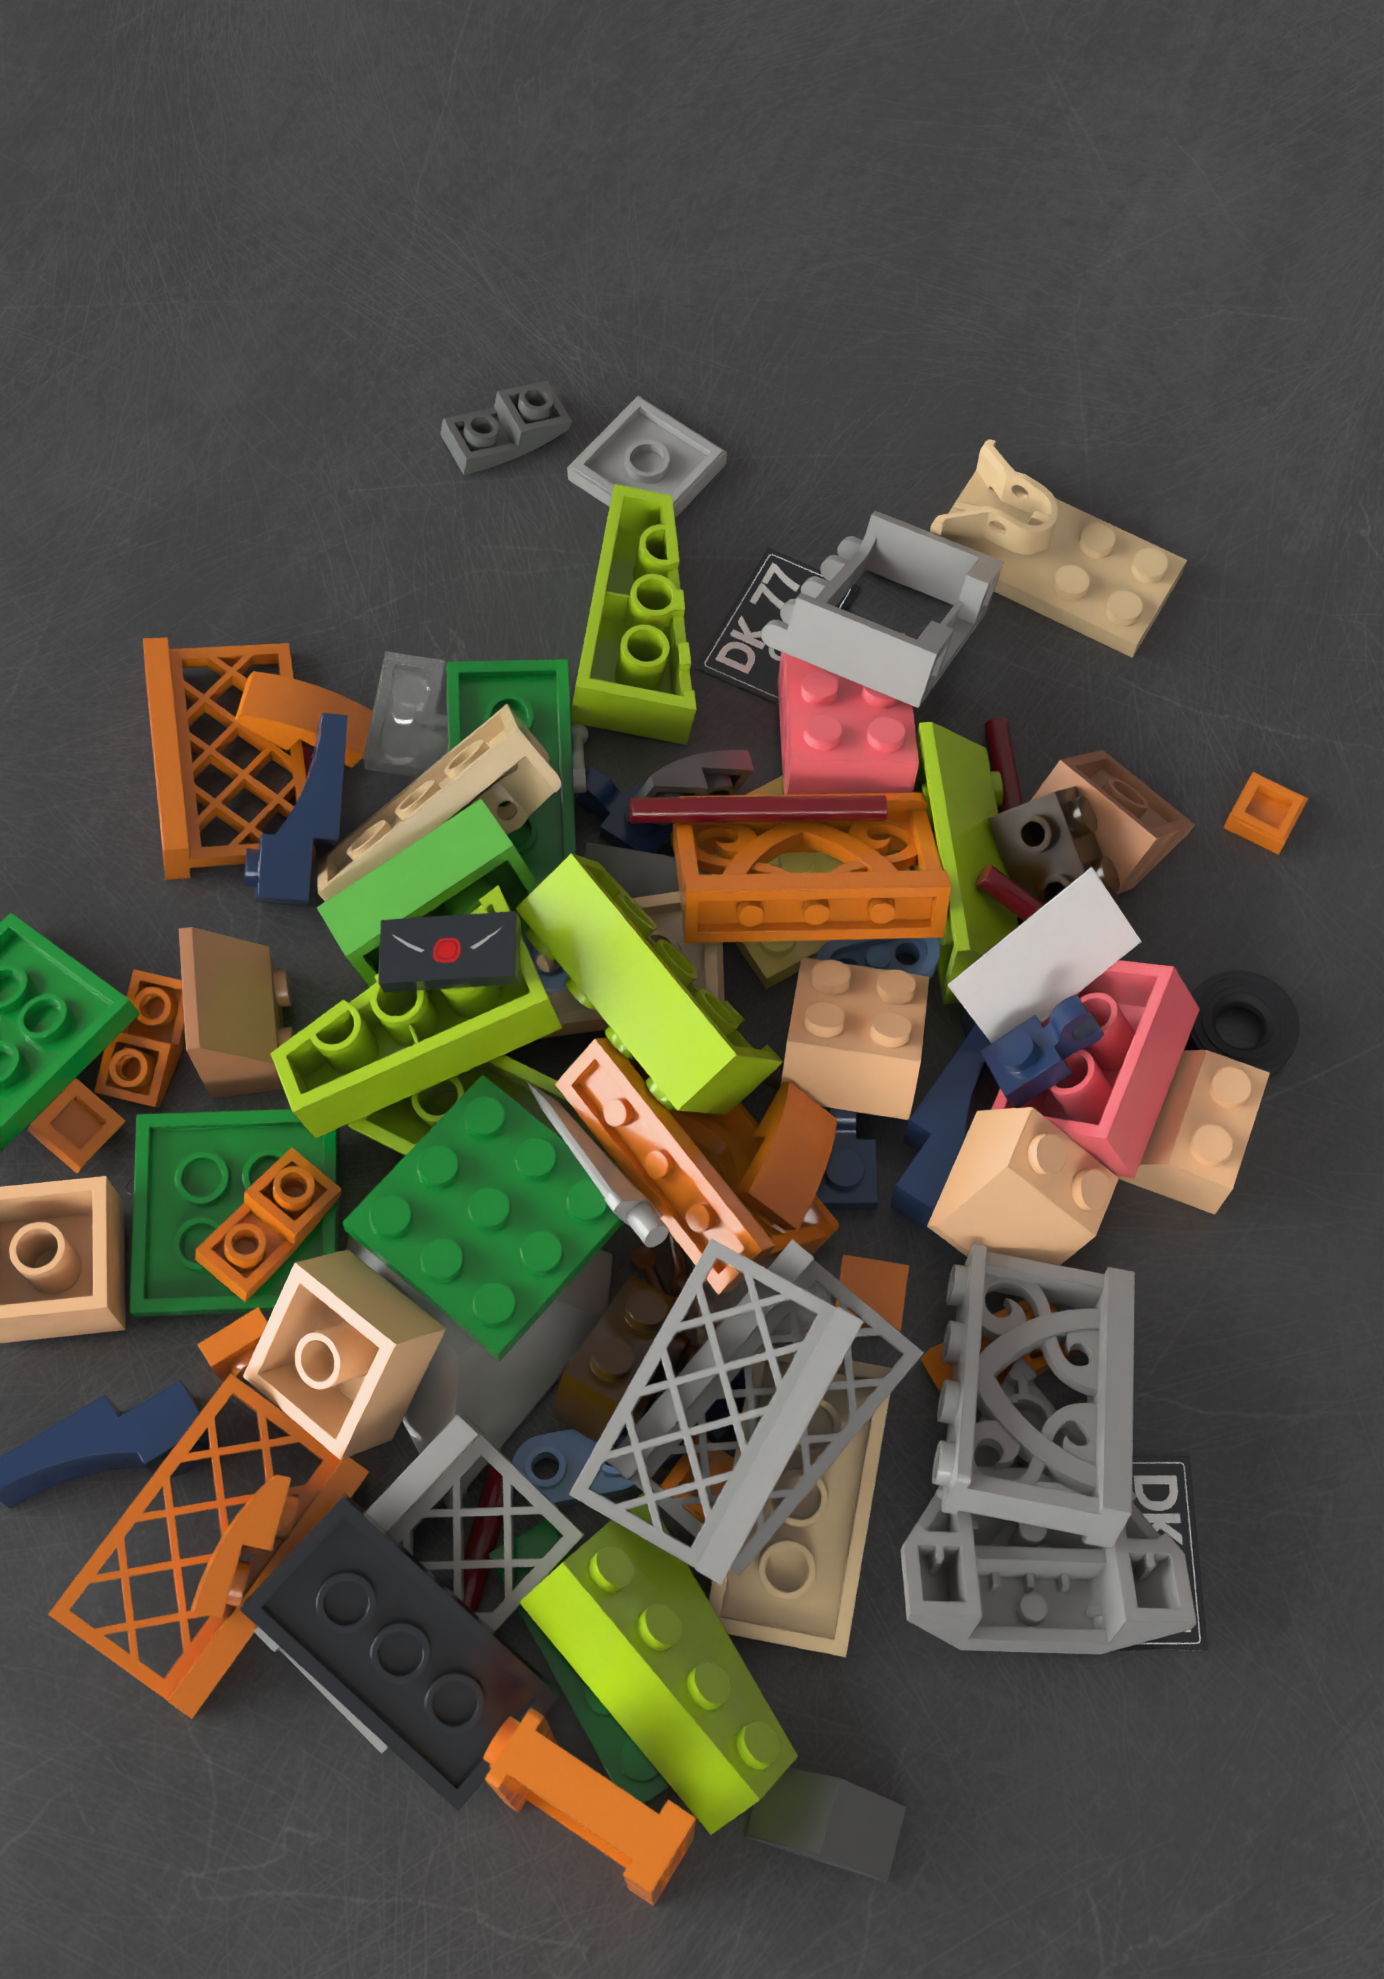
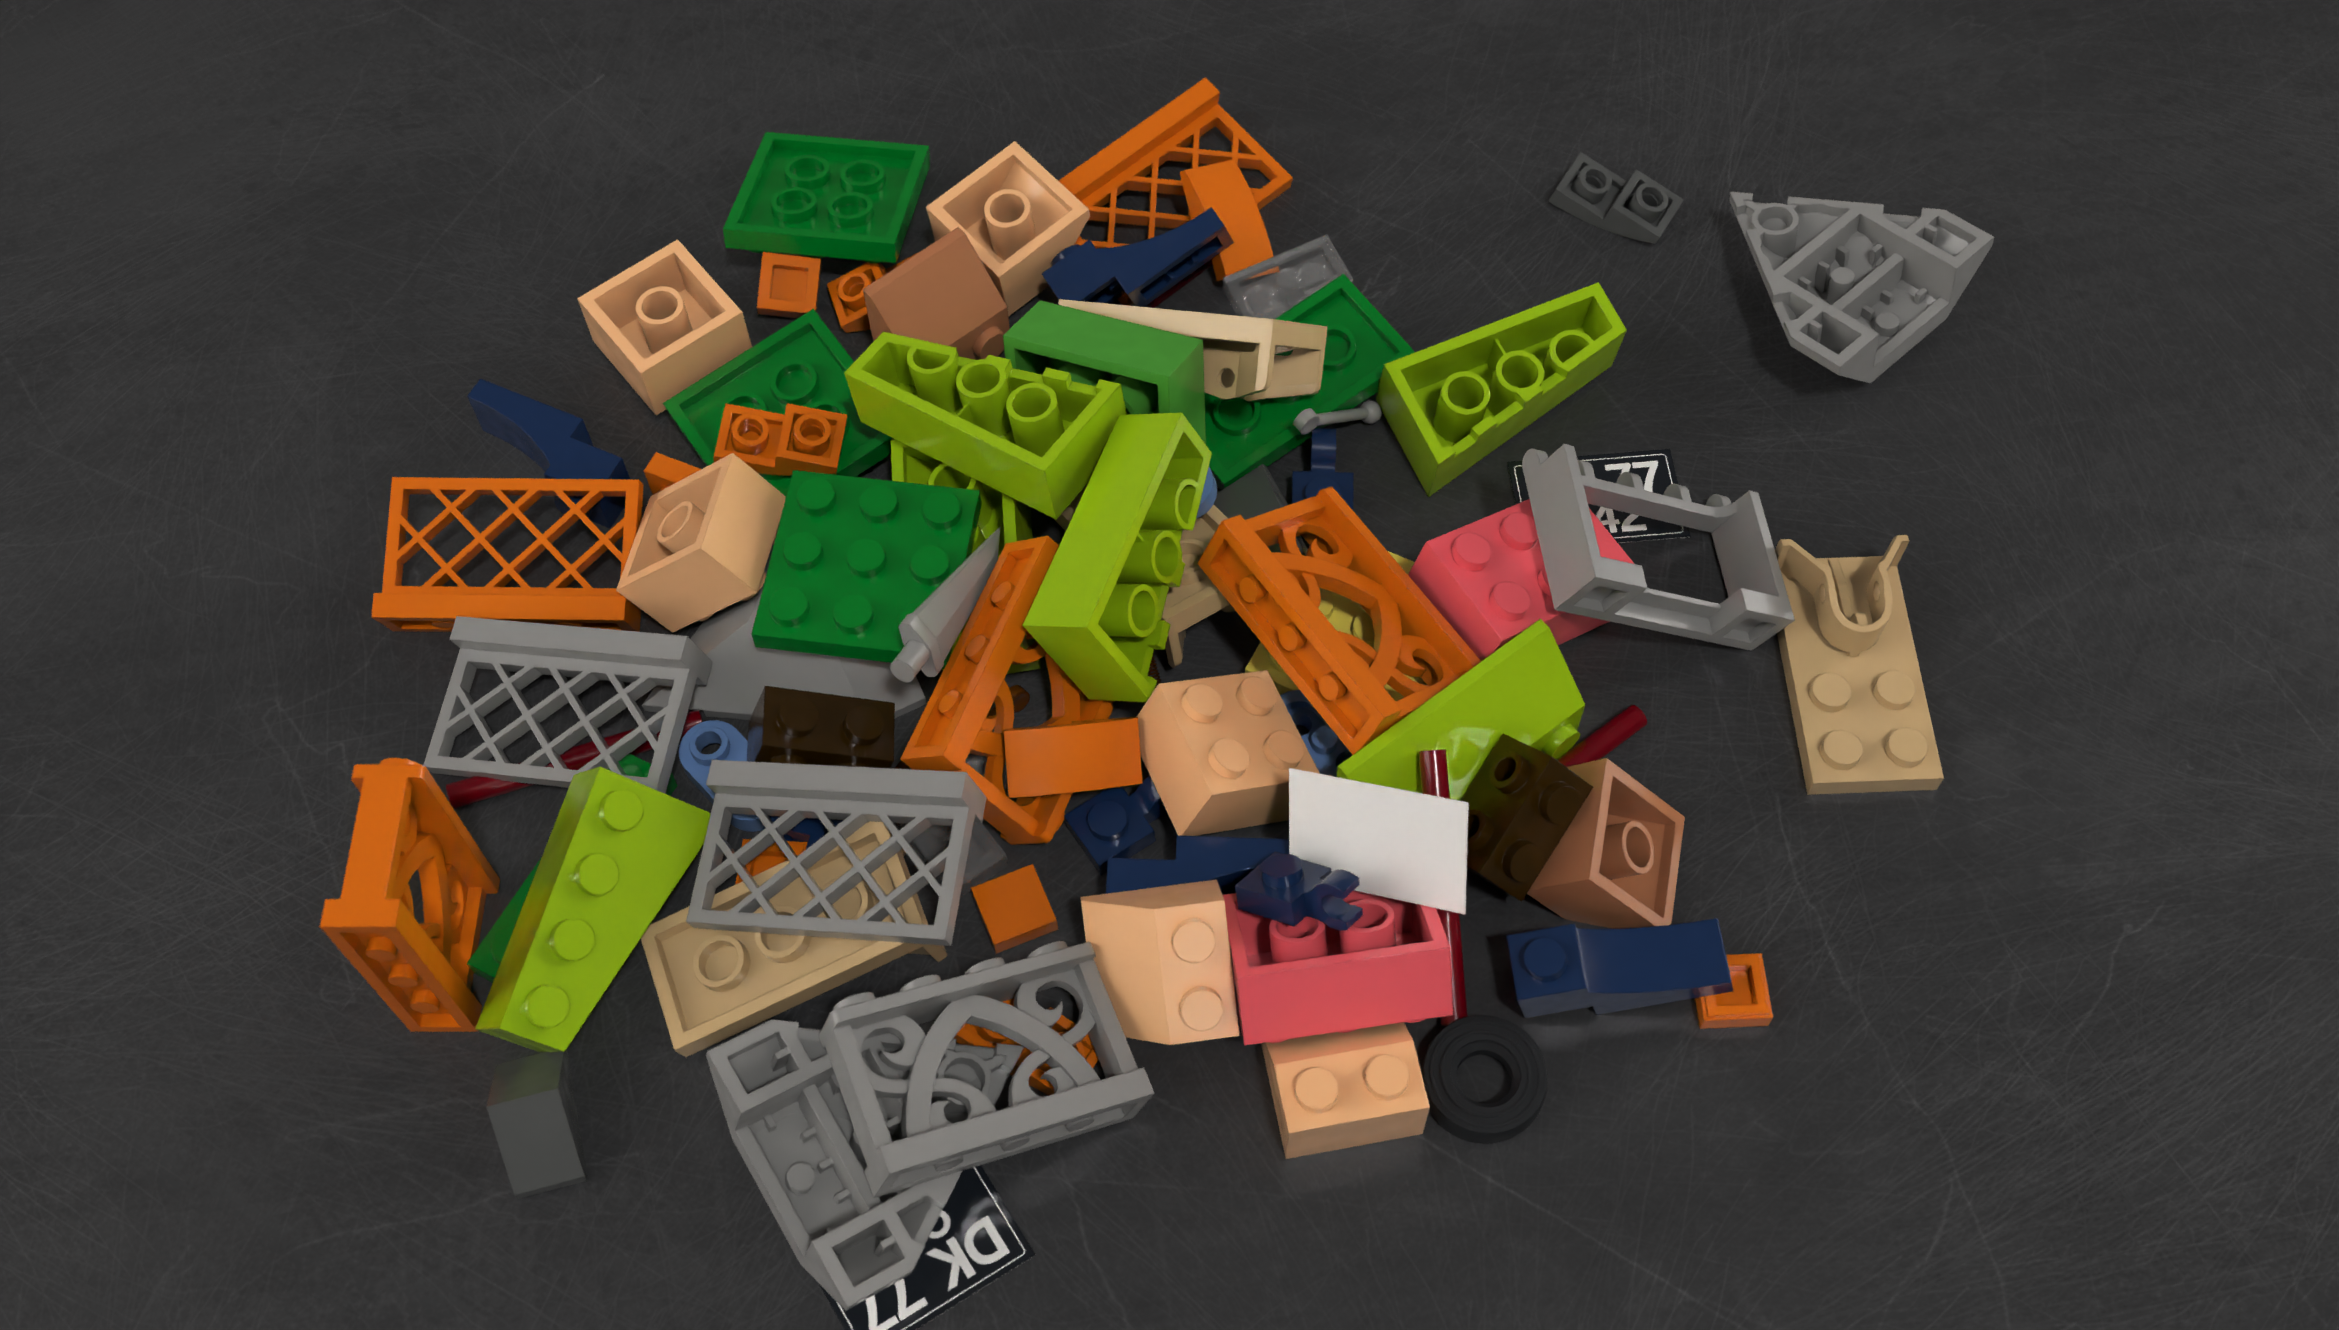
camera: 60 degrees right, 5 degrees down
orange slope [190,1475,299,1619] -> none
black plate [240,1493,560,1811] -> none
black tile [378,911,521,993] -> none
light grey tile [567,396,727,518] -> none
light grey fence [568,1238,864,1585] -> none
dark grey slope [624,750,755,825] -> none
dark red bar [630,795,888,824] -> none
none -> light nougat slope [926,141,1090,317]
none -> dark blue slope [1507,918,1733,1018]
none -> light grey wedge [1729,192,1994,383]

